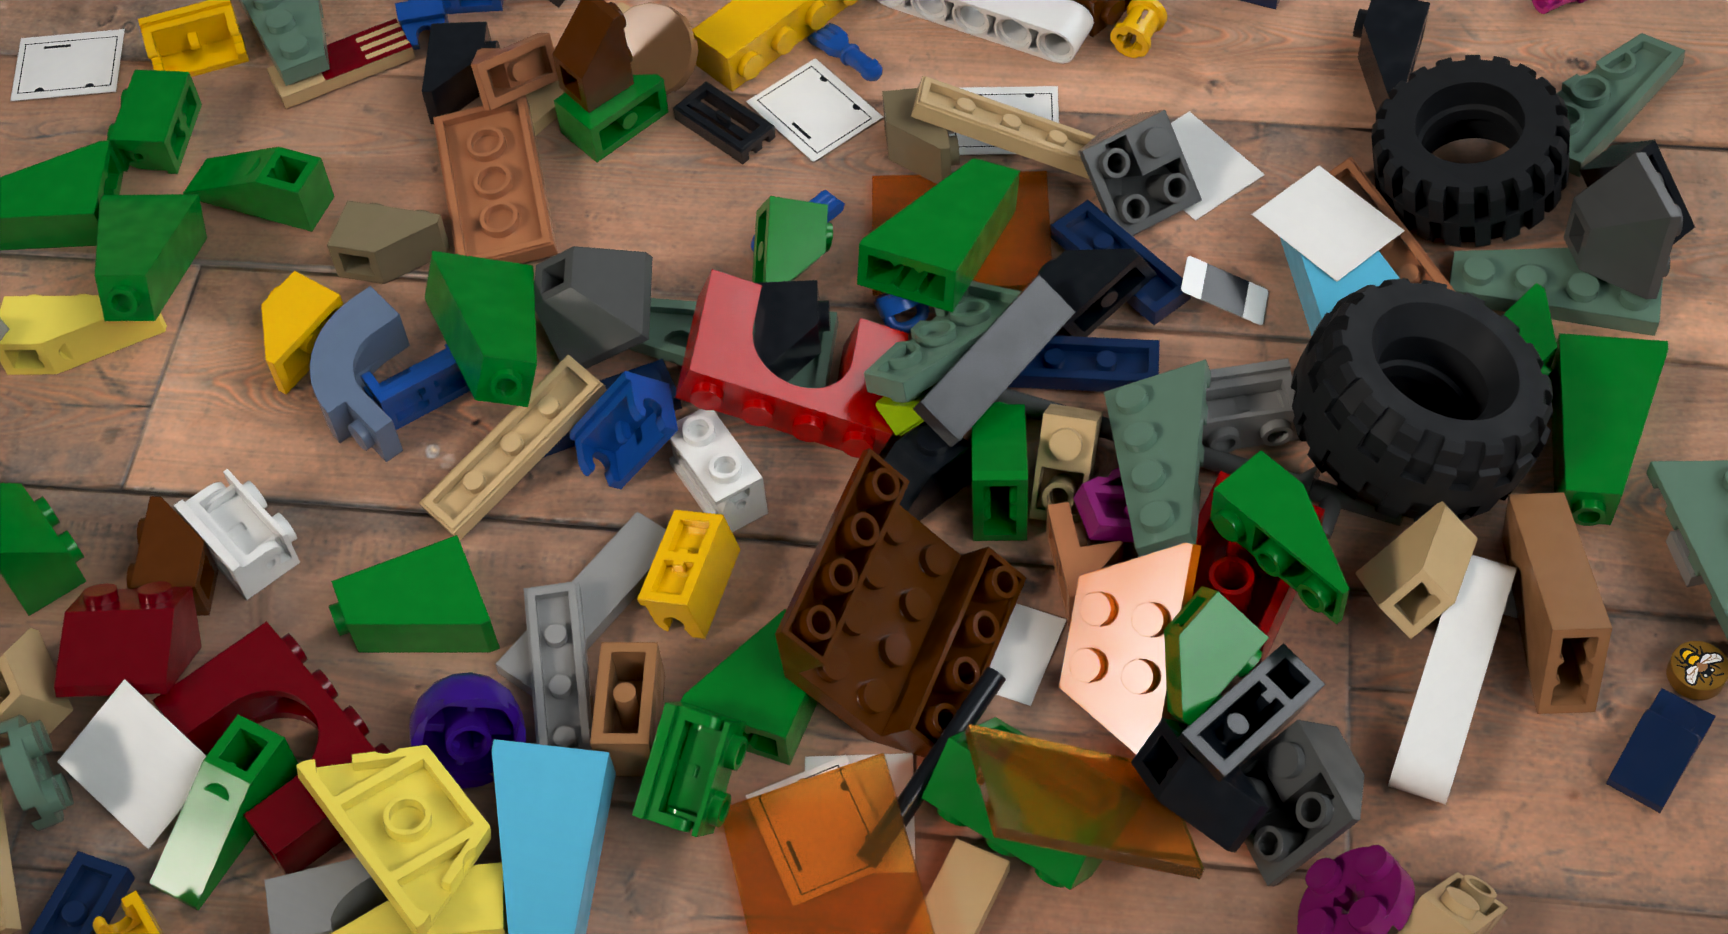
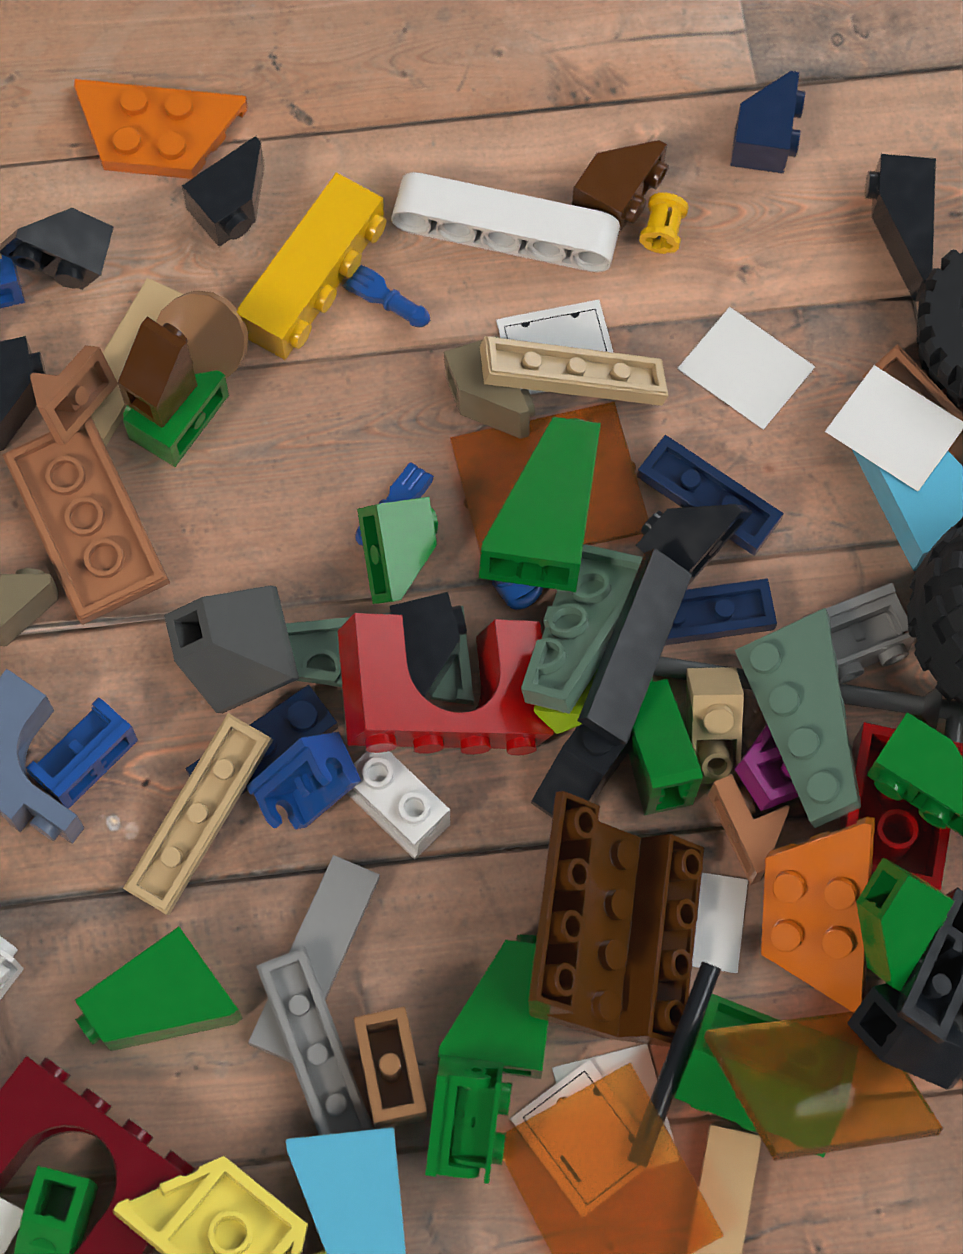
camera: 20 degrees left, 15 degrees up
dark purple cylinder [409,672,526,788] -> none
green slope [425,251,537,407] -> none
yellow hinge [637,510,741,639] -> none
black tile [673,81,776,164] -> none
white sticker [746,58,883,162] -> none
dark grey slope [1078,110,1202,236] -> none
sticker [1181,256,1268,325] -> none

